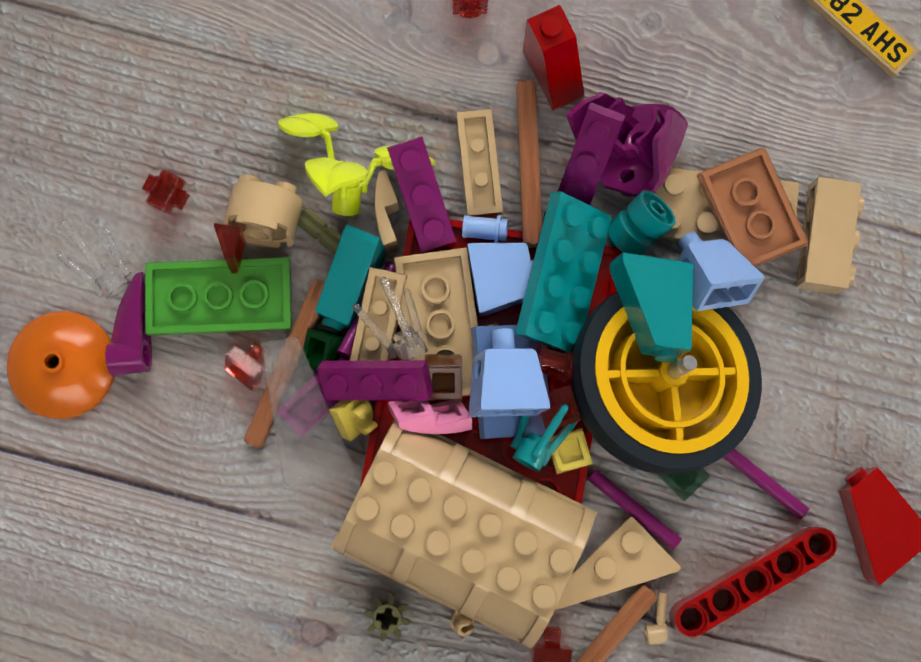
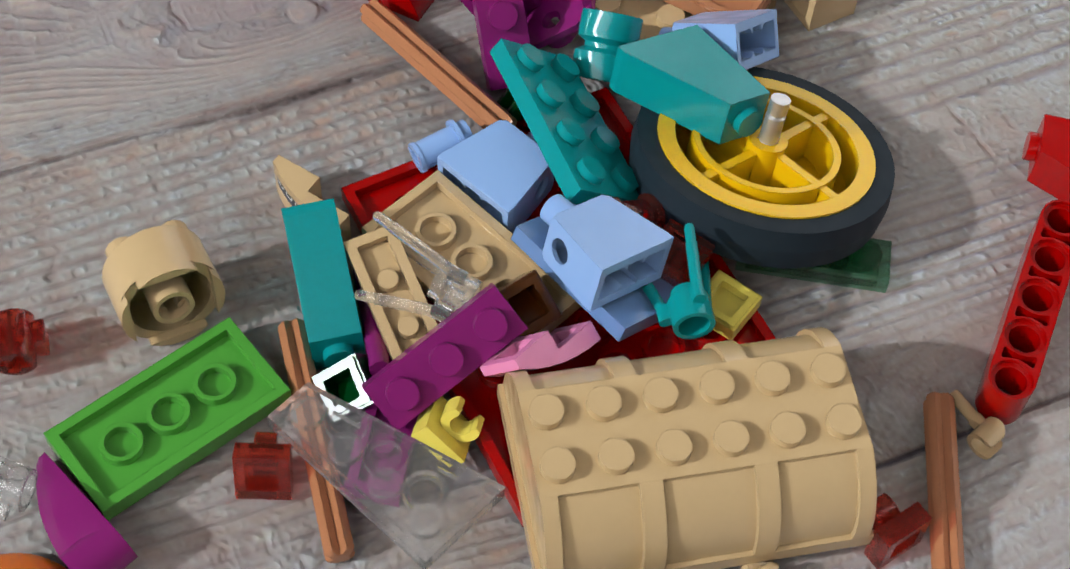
camera: 40 degrees left, 25 degrees down
clear red slope [214,223,246,274] -> none
neon yellow plant [278,113,437,216] -> none
olive piece [298,208,342,256] -> none
magenta plate [387,136,456,252] -> none
tan plate [457,109,503,217] -> none
tan wing [555,516,681,610] -> none
magenta bar [587,469,682,550] -> none
magenta bar [723,448,809,520] -> none

